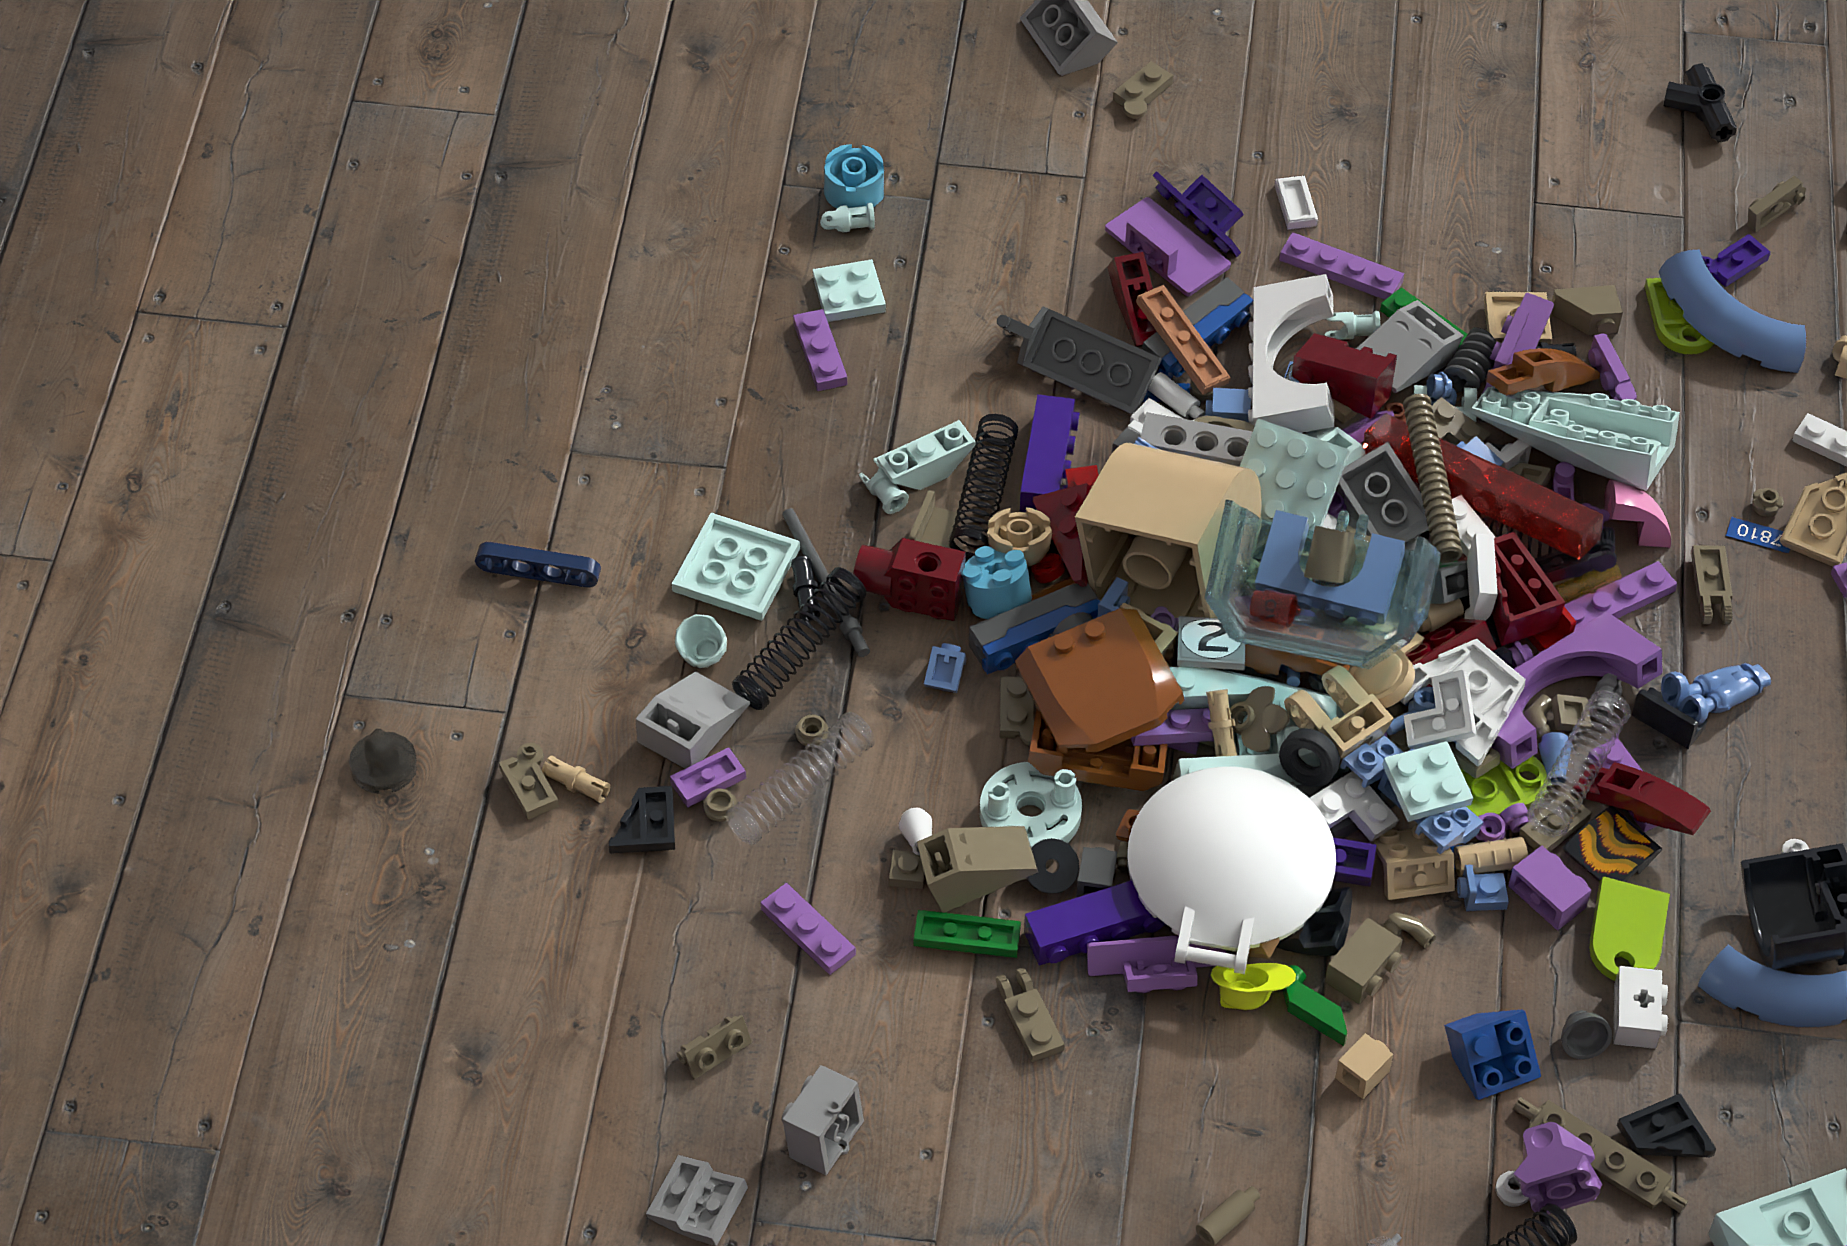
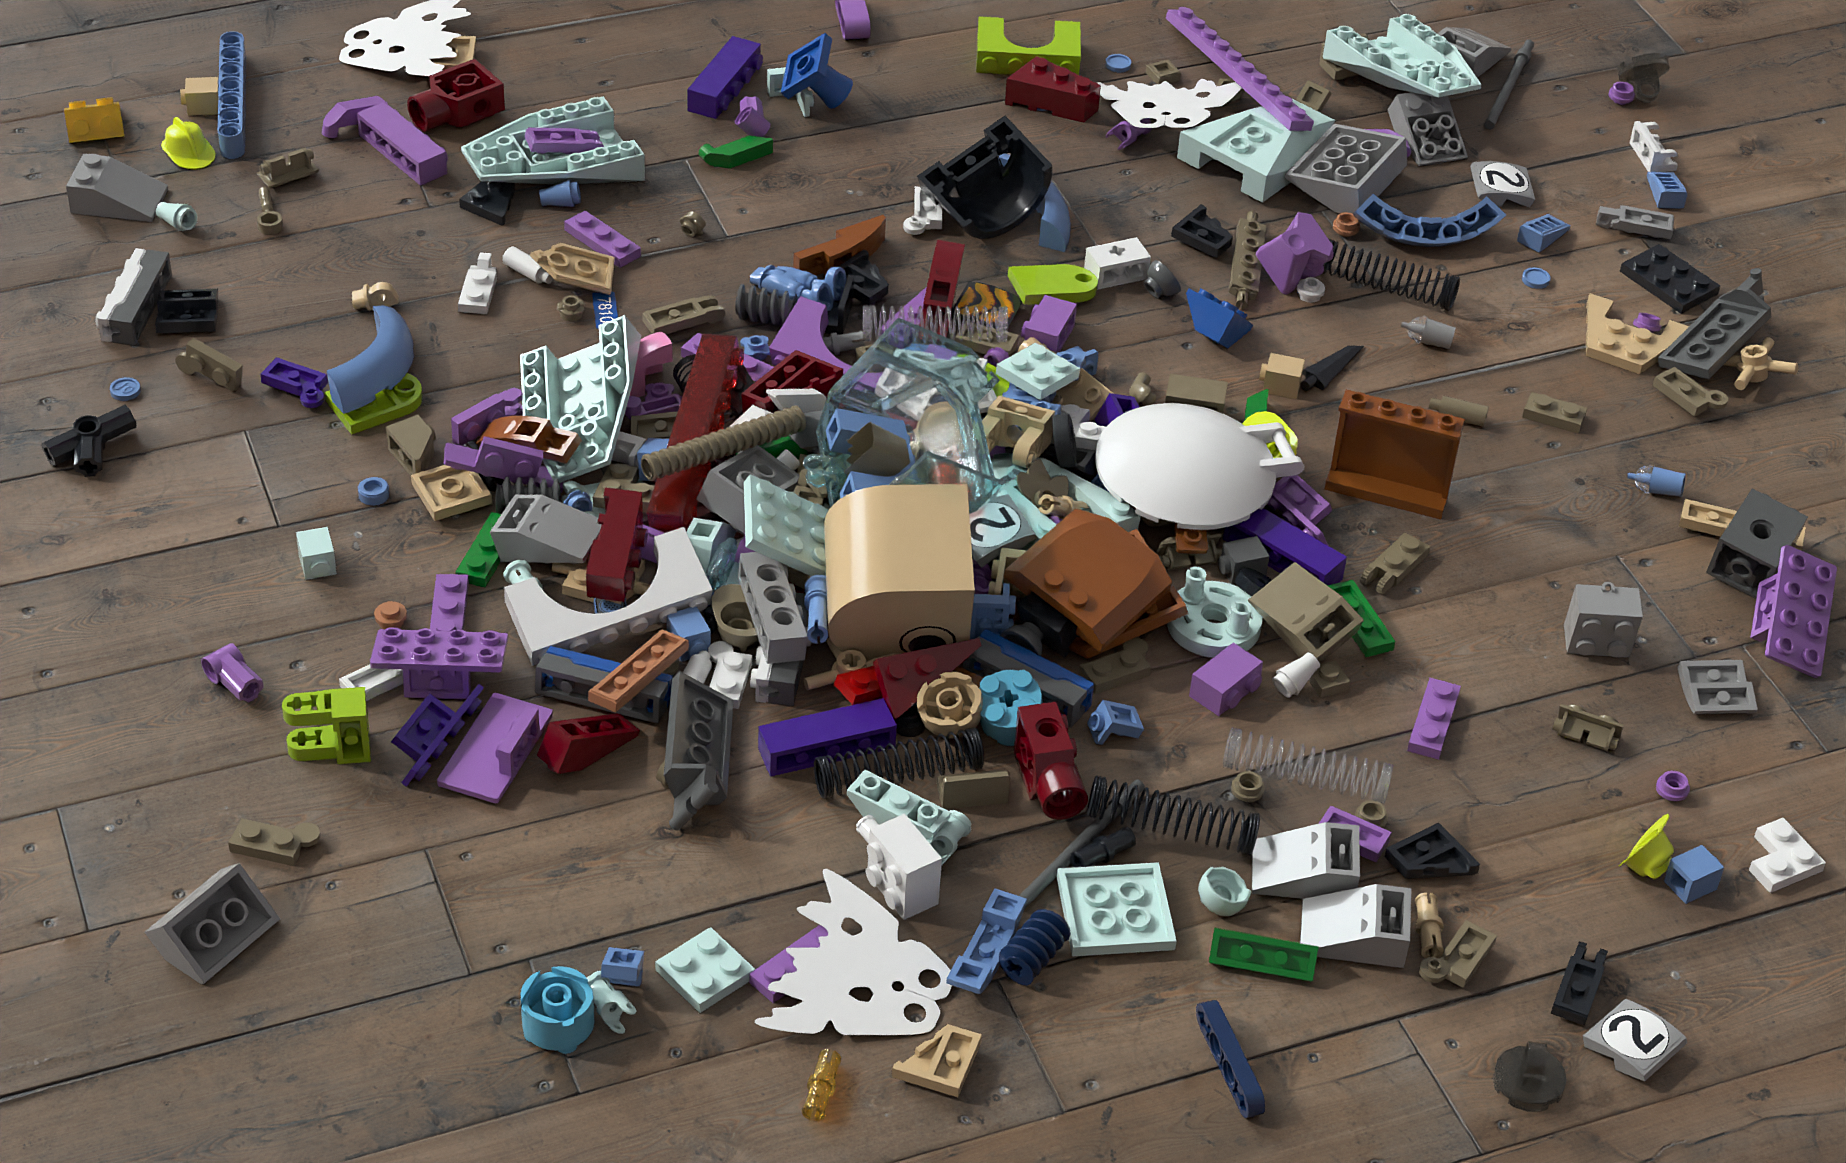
camera: 120 degrees left, 10 degrees down
none -> medium blue piece [110,377,141,401]
none -> medium lavender piece [201,643,263,702]
none -> lime brick [282,687,371,764]
none -> light aqua brick [296,527,337,580]
none -> medium blue tile [358,477,389,506]
none -> medium lavender bracket [370,627,508,699]
none -> nougat plate [374,601,407,629]
none -> medium blue bracket [601,947,644,986]
none -> dark grey piece [735,284,797,326]
none -> medium blue plate [740,335,770,361]
none -> white piece [755,869,952,1035]
none -> dark orange slope [793,215,886,275]
none -> clear yellow pin [801,1049,842,1121]
none -> black wing [838,249,889,306]
none -> white brick [856,814,942,920]
none -> tan wing [892,1024,982,1097]
none -> medium blue slope [946,888,1027,994]
none -> dark blue piece [999,909,1071,986]
none -> medium lavender brick [1189,642,1263,716]
none -> green plate [1209,927,1319,981]
none -> black bar [1300,345,1364,391]
none -> light grey slope [1300,884,1411,968]
none -> dark orange panel [1324,389,1465,519]
none -> black hinge [1551,941,1608,1026]
none -> slope [1583,999,1687,1081]
none -> neon yellow piece [1618,814,1674,879]
none -> medium lavender plate [1656,771,1690,801]
none -> medium blue brick [1664,845,1724,904]
none -> white plate [1749,818,1826,893]

